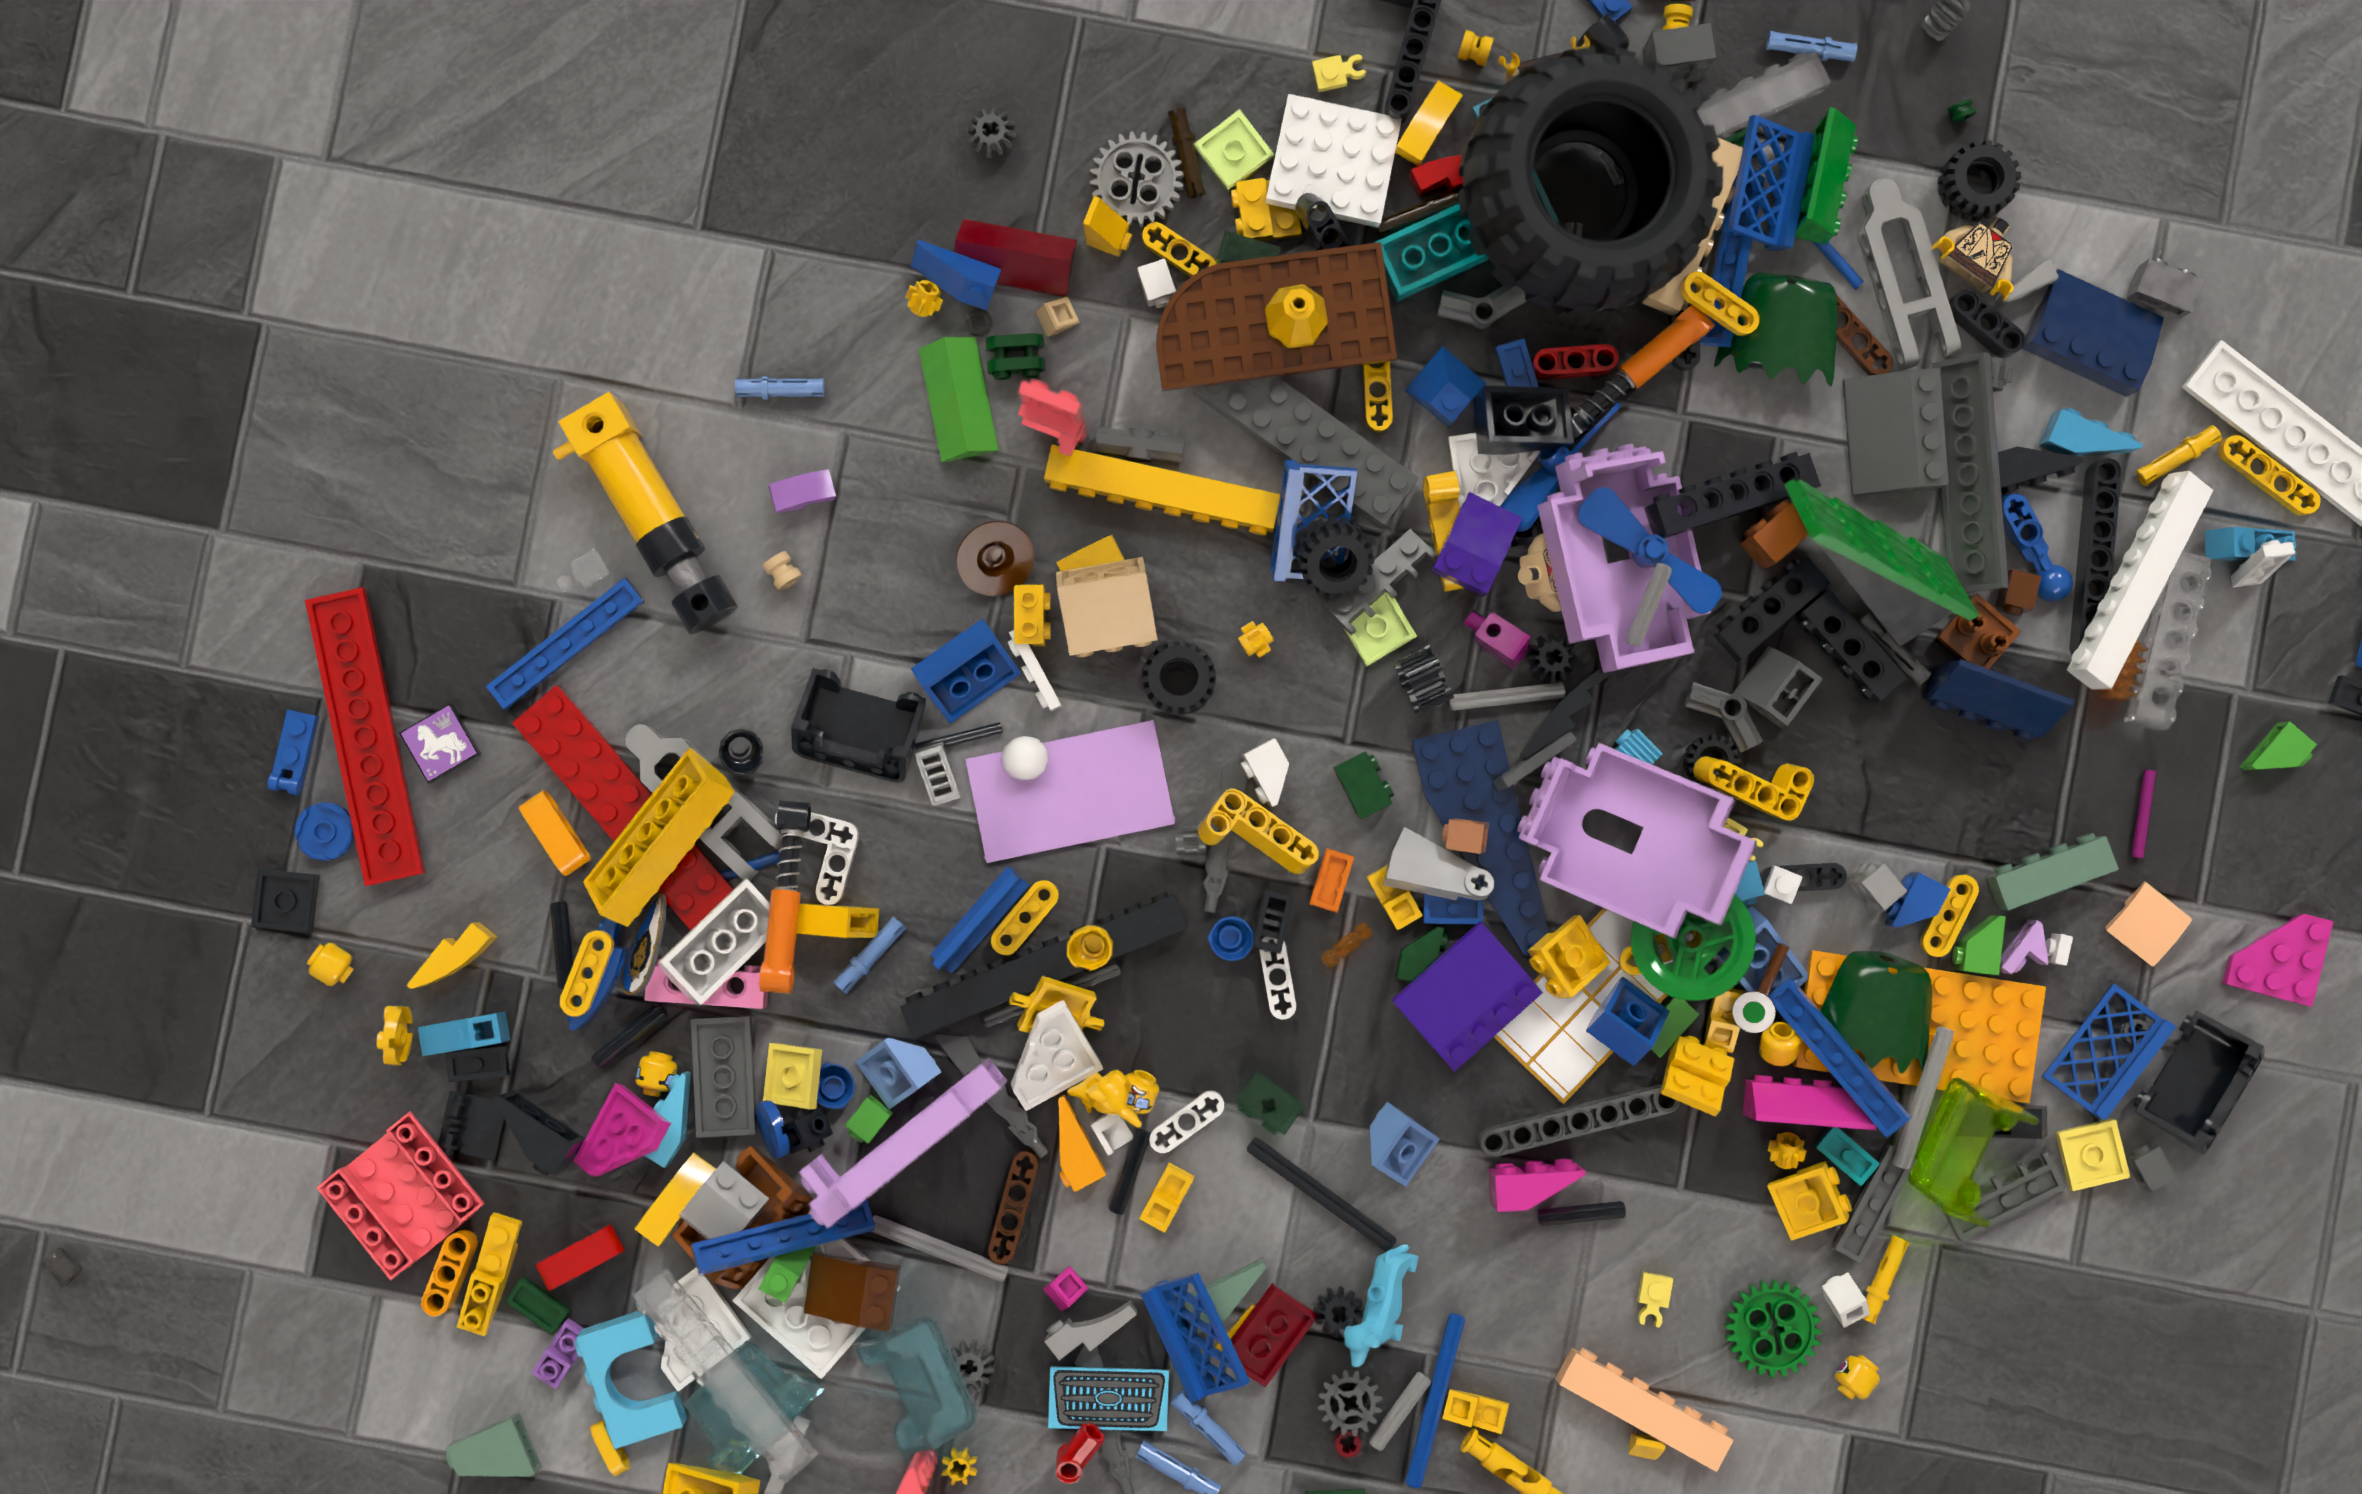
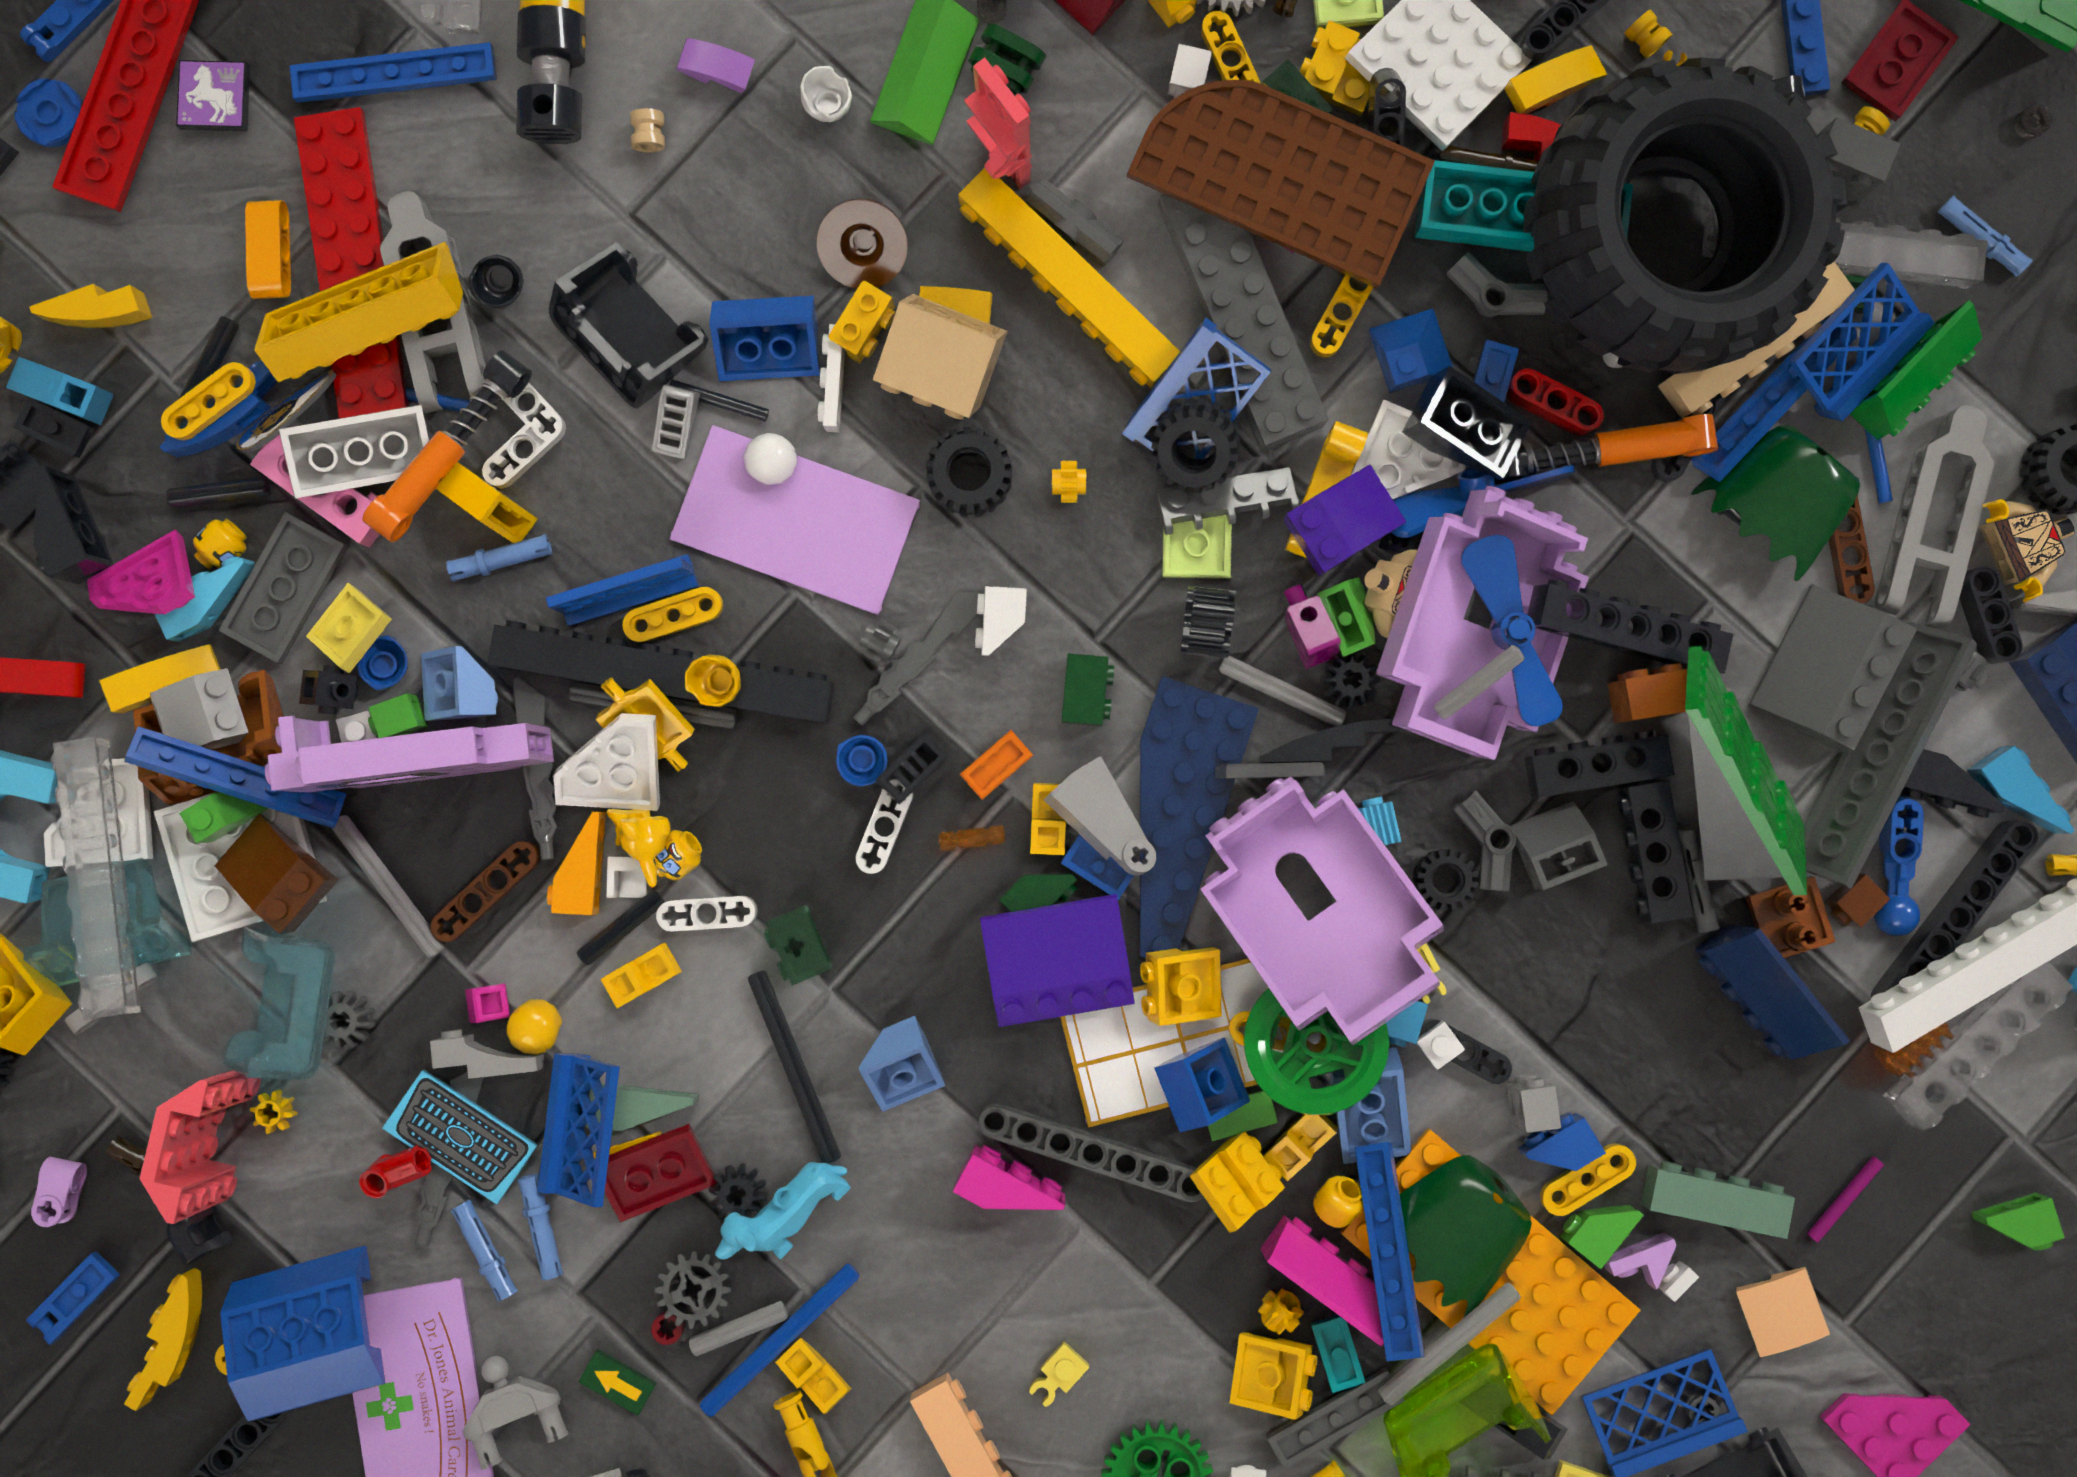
camera: 35 degrees right, 0 degrees up
blue tile [756,1100,789,1159] -> none
tan slope [1036,296,1080,337] -> none
yellow beam [1198,789,1319,874] -> none
yellow cone [1265,284,1328,349] -> none
nougat brick [1442,818,1489,854] -> none
black axle [1538,1201,1626,1226] -> none
yellow plate [1680,271,1759,336] -> none
yellow beam [1693,756,1814,821] -> none
piece [1733,942,1790,1033] -> none
none -> white plate [336,711,379,742]
none -> yellow hair [506,999,562,1055]
none -> white hair [800,66,852,122]
none -> bright green slope [1317,577,1376,657]

